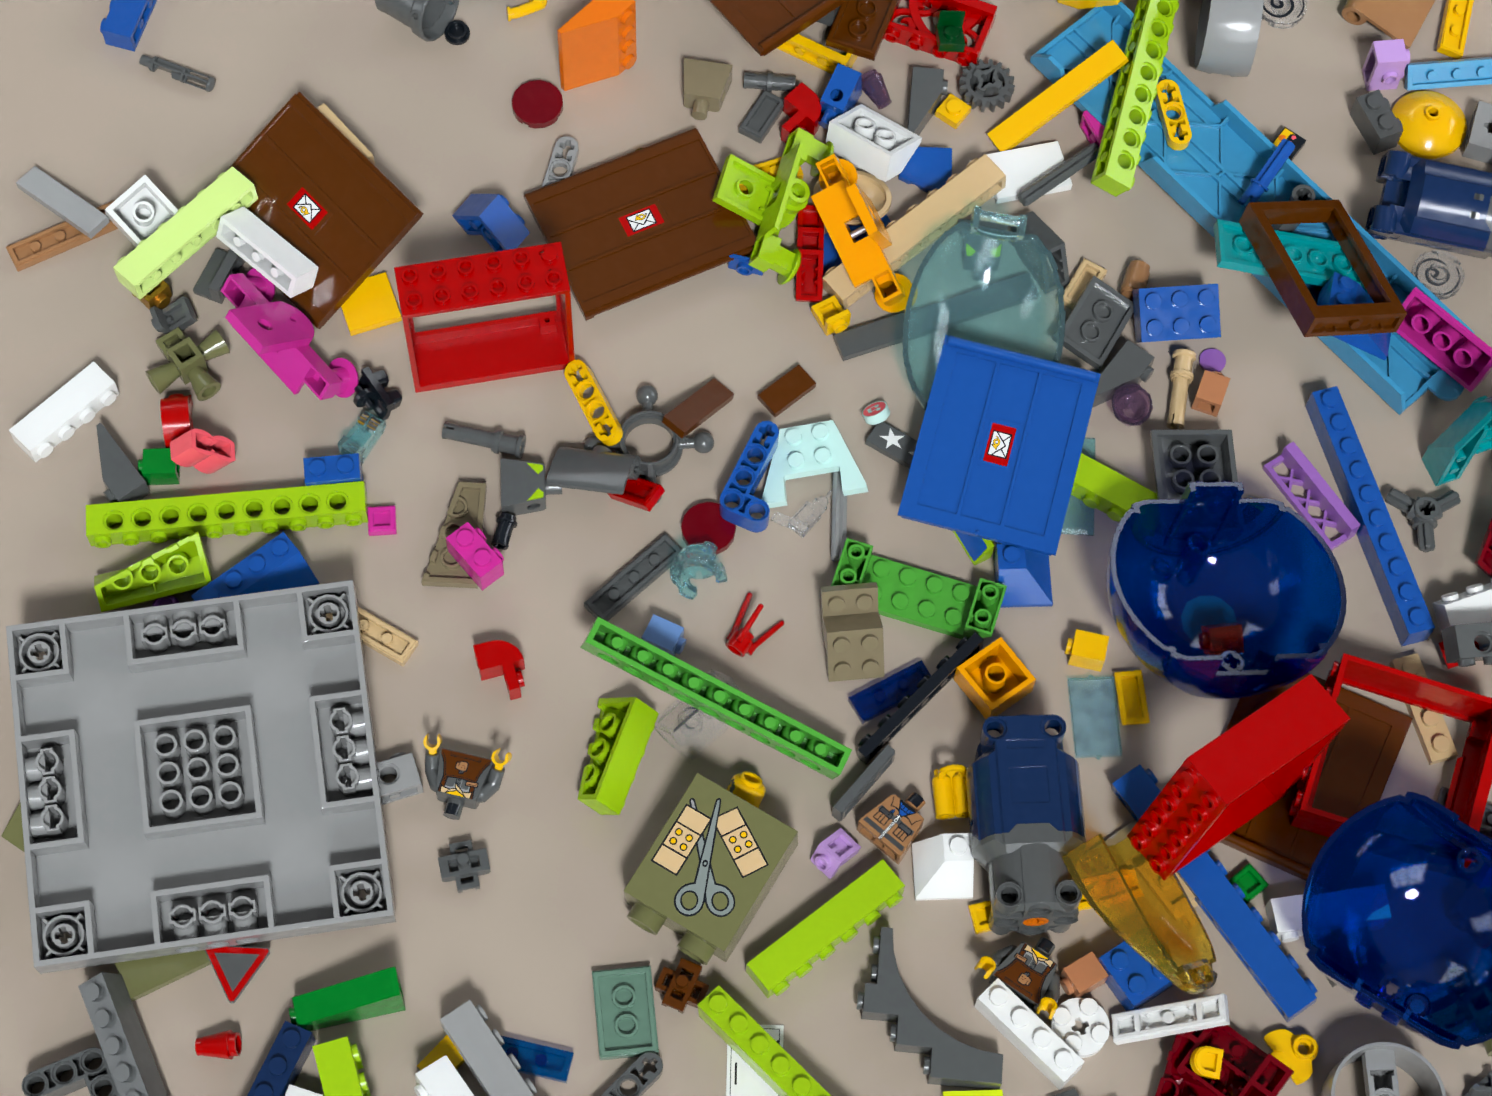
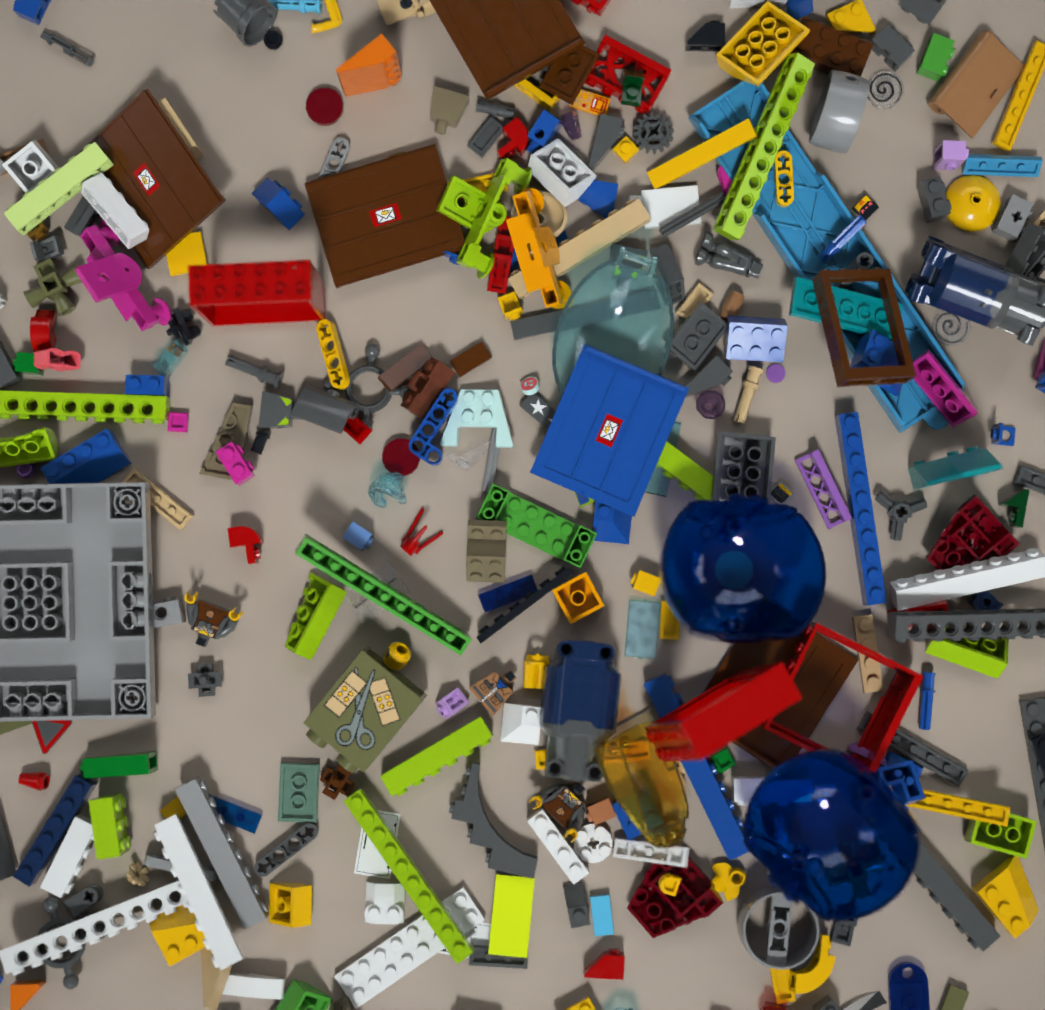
camera: 10 degrees right, 20 degrees up
dark grey tile [584,533,684,621] -> none
dark grey tile [832,745,895,822] -> none
nougat brick [1191,370,1231,417] -> none
clear red brick [1199,622,1244,656] -> none
none -> copper piece [401,357,455,420]
none -> light orange tile [569,89,611,117]
none -> dark grey piece [694,231,763,278]

